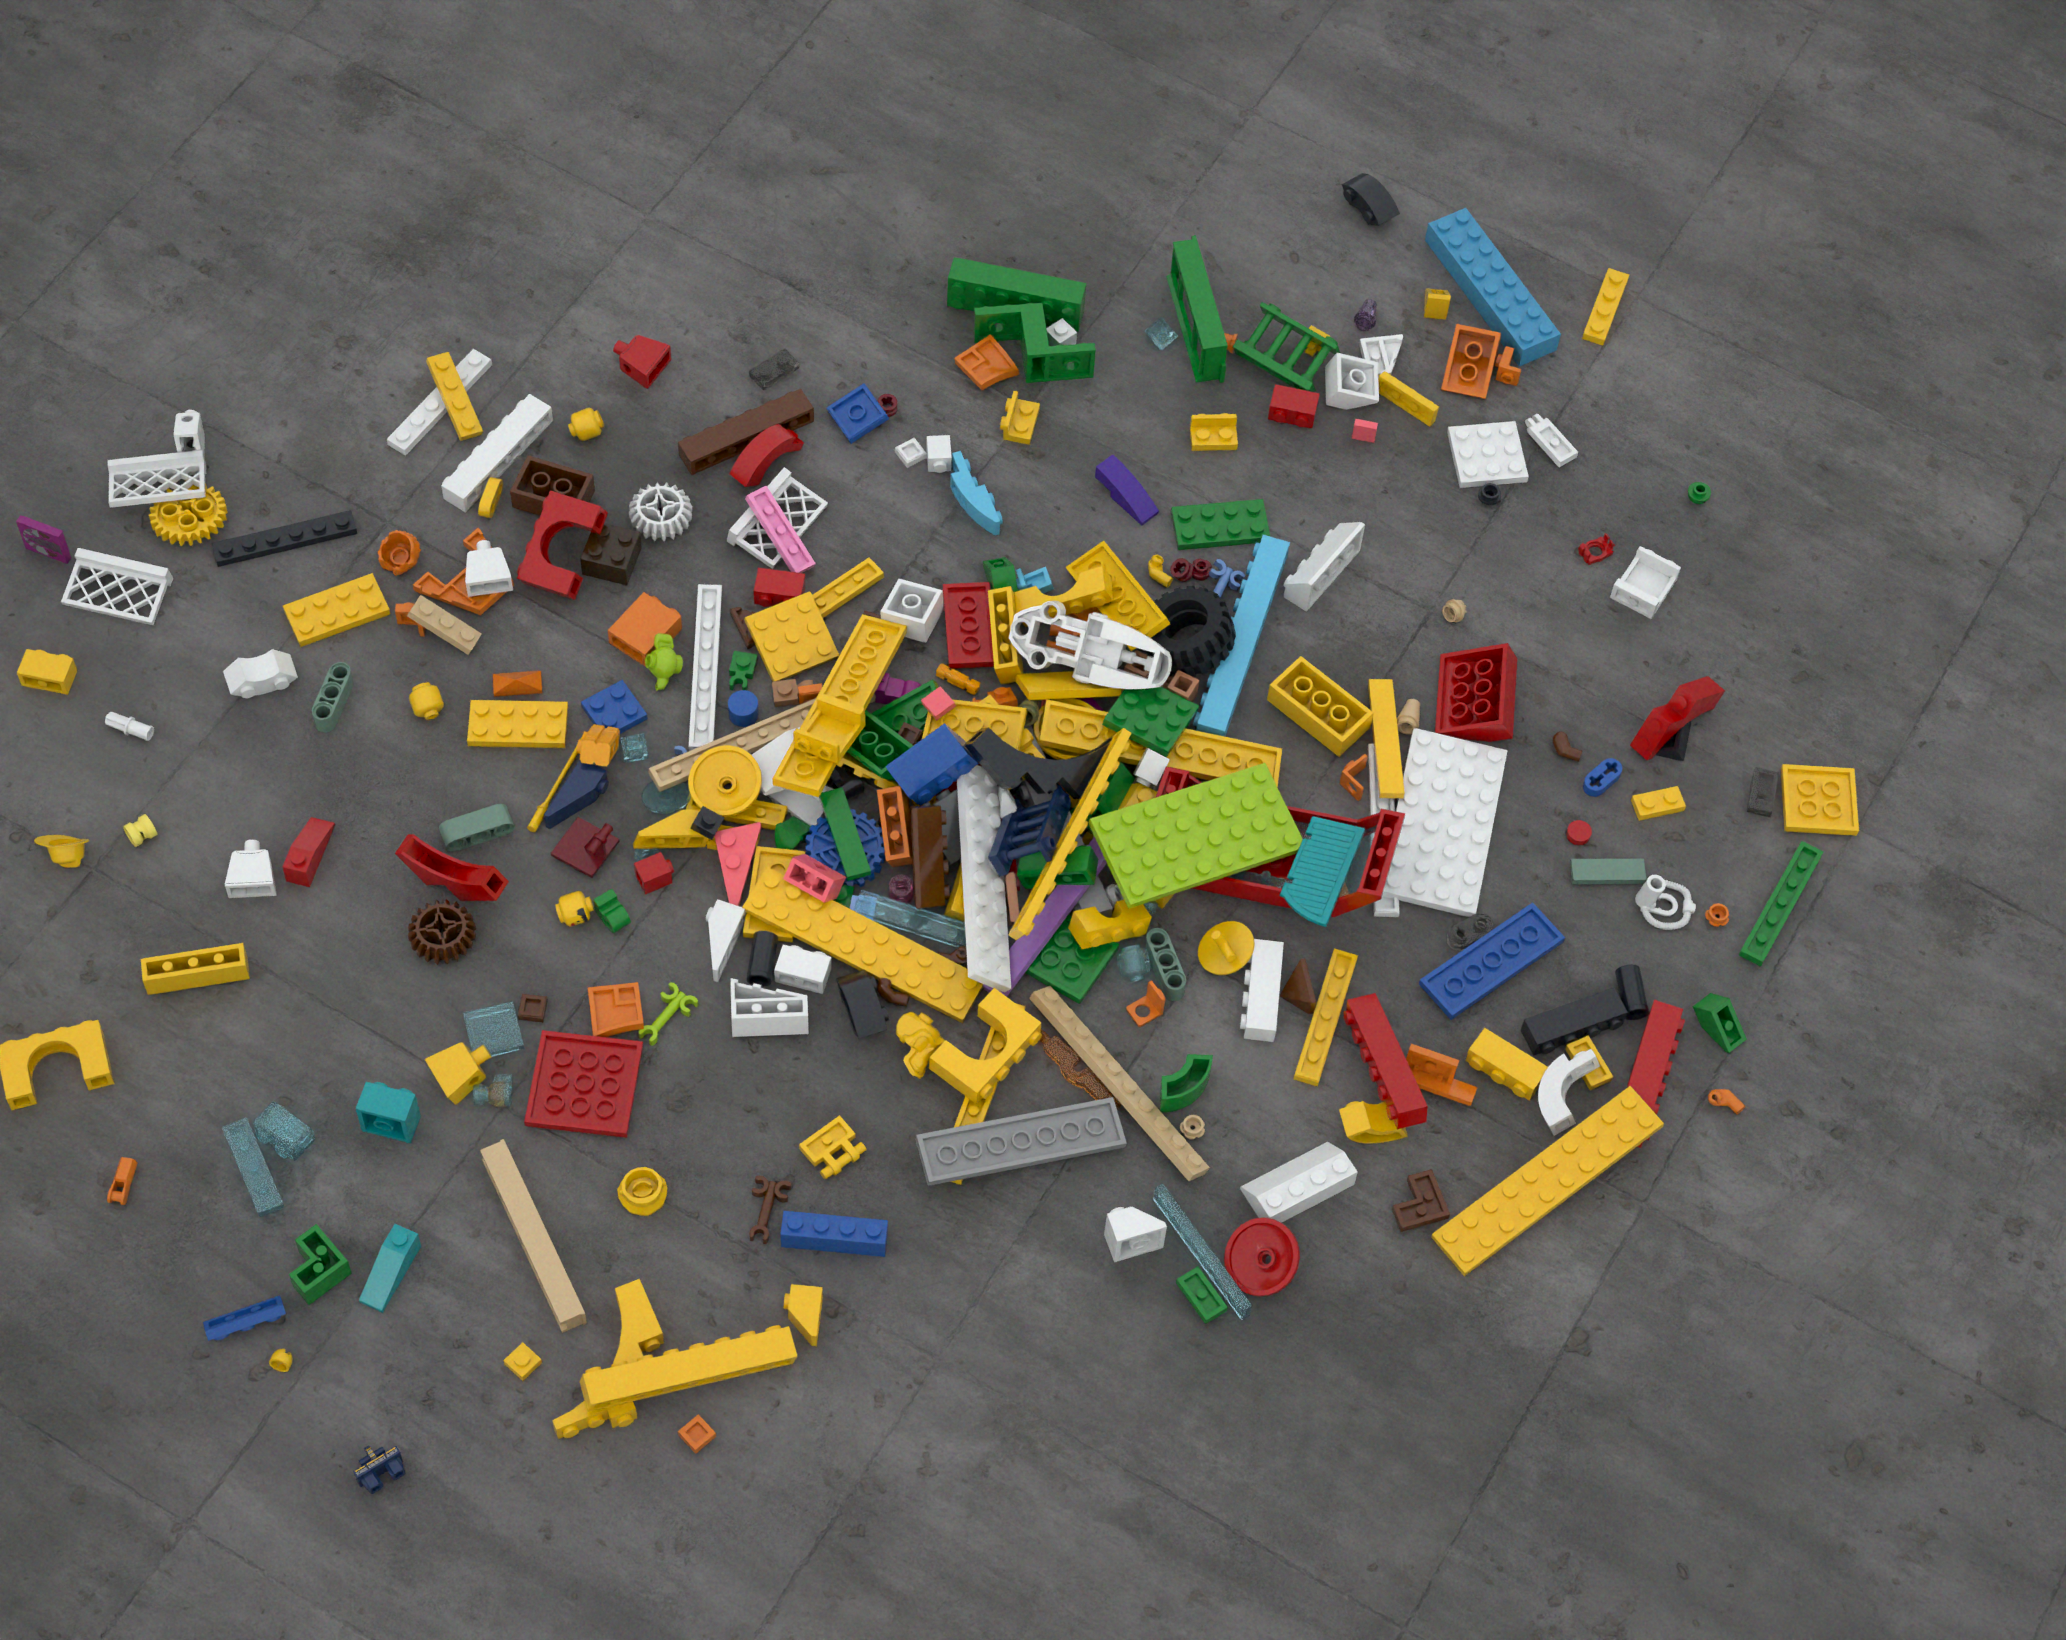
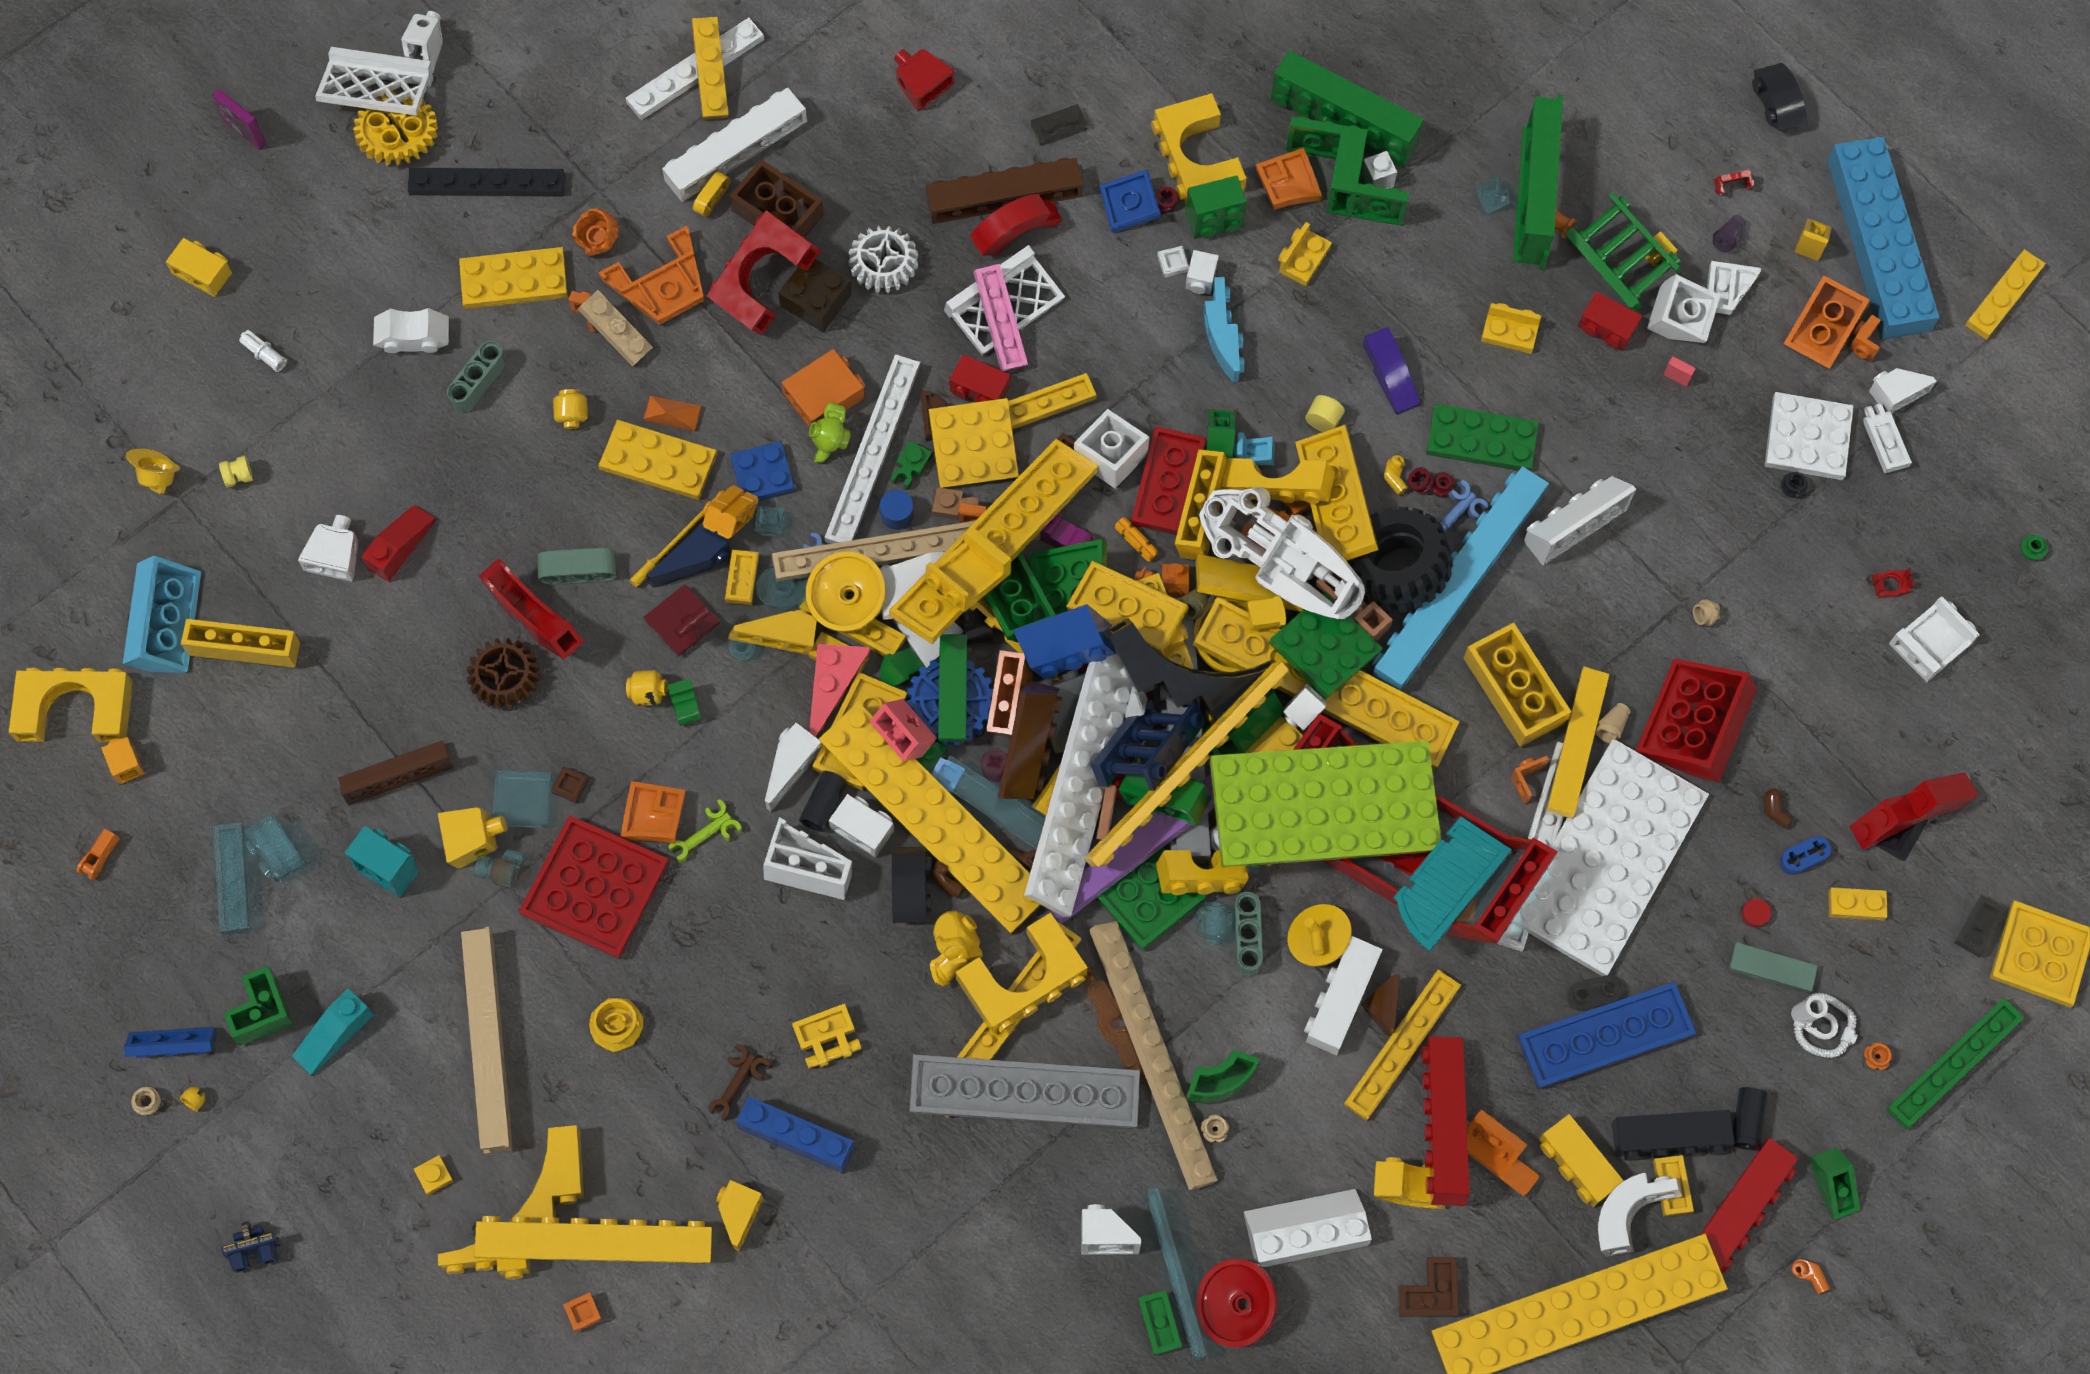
camera: 20 degrees right, 10 degrees up
white fence [61,548,173,625] -> none
white torso [465,540,513,597] -> none
yellow head [568,408,604,441] -> none
red brick [634,852,674,895] -> none
black plate [690,806,724,840] -> none
reddish brown tile [898,722,923,746] -> none
coral tile [921,686,956,721] -> none
orange bracket [1126,980,1165,1027] -> none
yellow plate [1378,371,1439,427] -> none
none -> light orange brick [101,737,145,785]
none -> medium azure slope [123,555,201,673]
none -> tan plate [131,1087,161,1116]
none -> reddish brown fence [338,740,453,805]
none -> yellow plate [725,550,759,605]
none -> yellow arch [1151,93,1247,204]
none -> green brick [1185,175,1247,239]
none -> yellow tile [1246,595,1286,631]
none -> light yellow piece [1305,395,1345,432]
none -> red piece [1713,170,1754,195]
none -> white slope [1869,368,1936,413]

